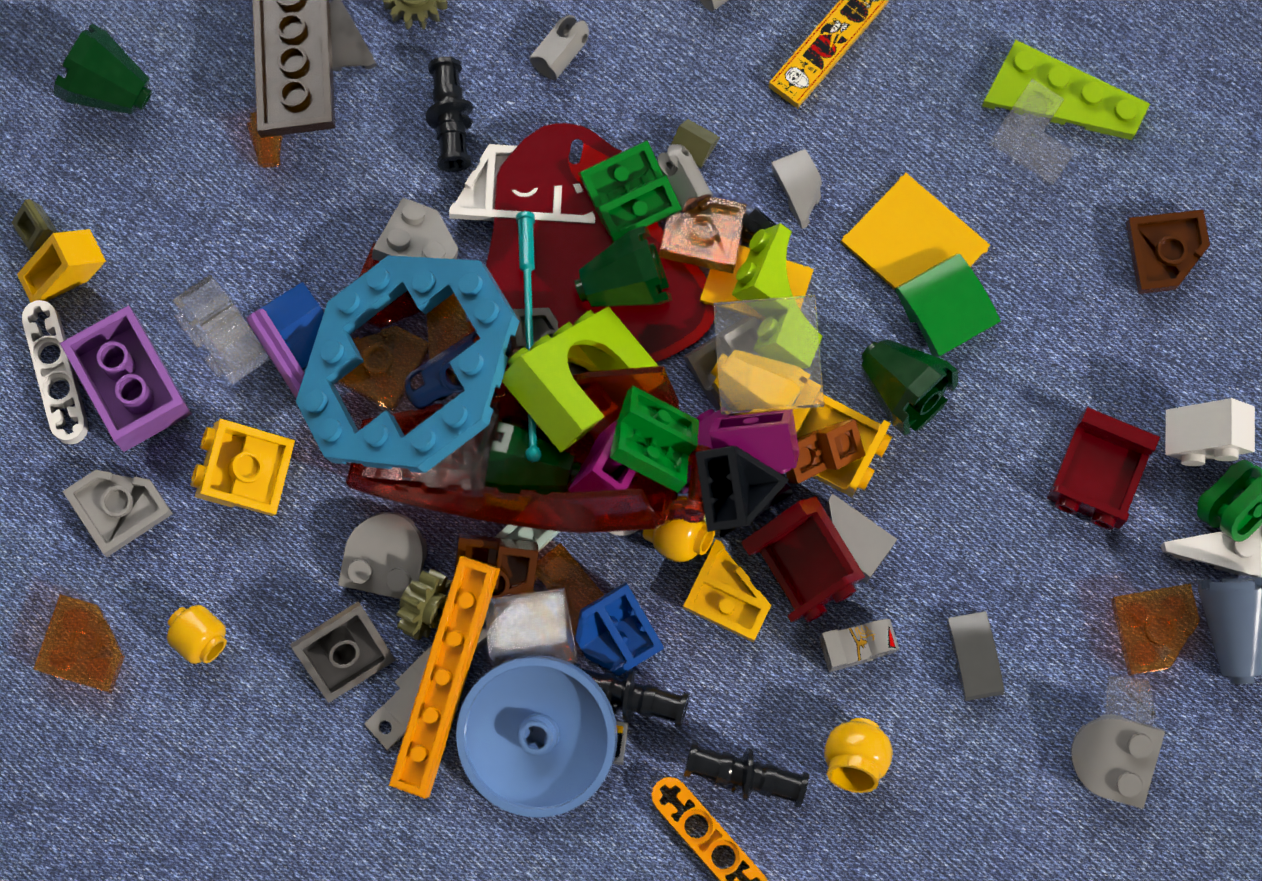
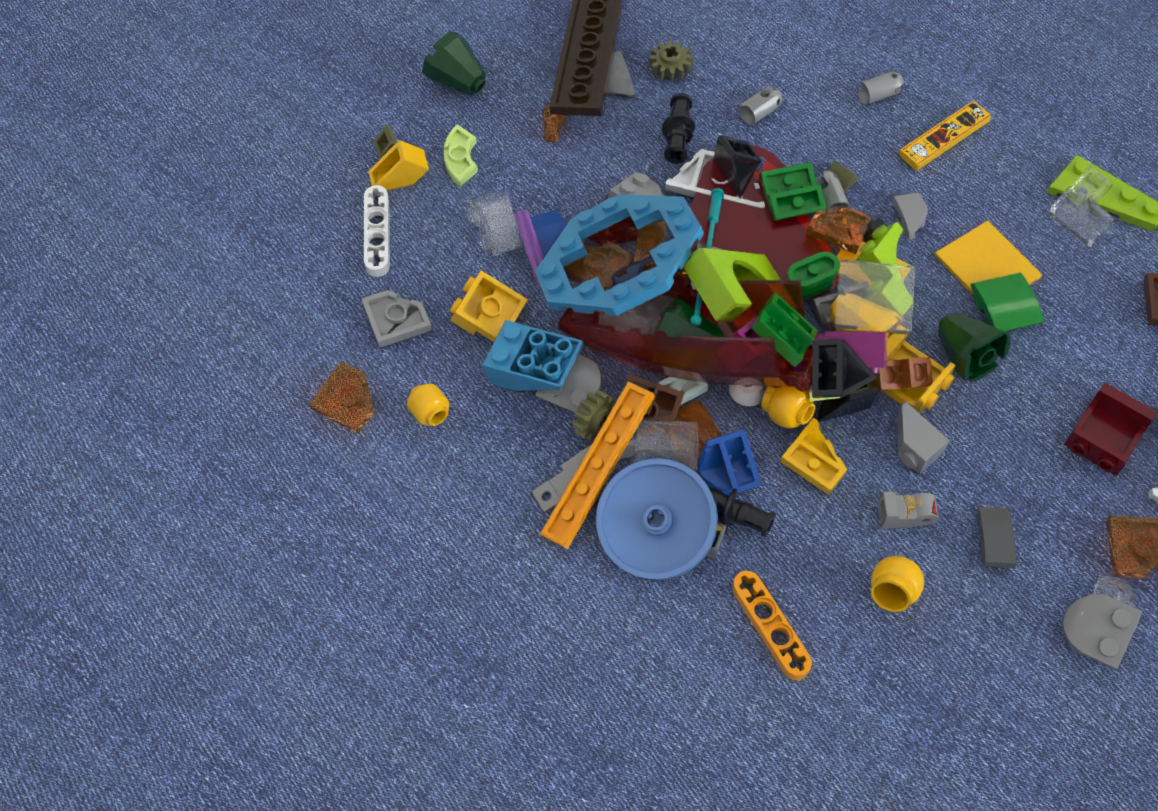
camera: 15 degrees right, 15 degrees down
medium lavender brick [60,305,192,452] -> none
flat silver slope [290,601,396,703] -> none
dark green cone [575,226,672,307] -> none
black piece [684,741,810,808] -> none
dark red panel [741,496,865,623] -> none
none -> yellowish green tile [444,124,478,187]
none -> dark azure slope [482,320,583,391]
none -> black slope [713,135,762,199]
none -> green brick [784,252,840,302]

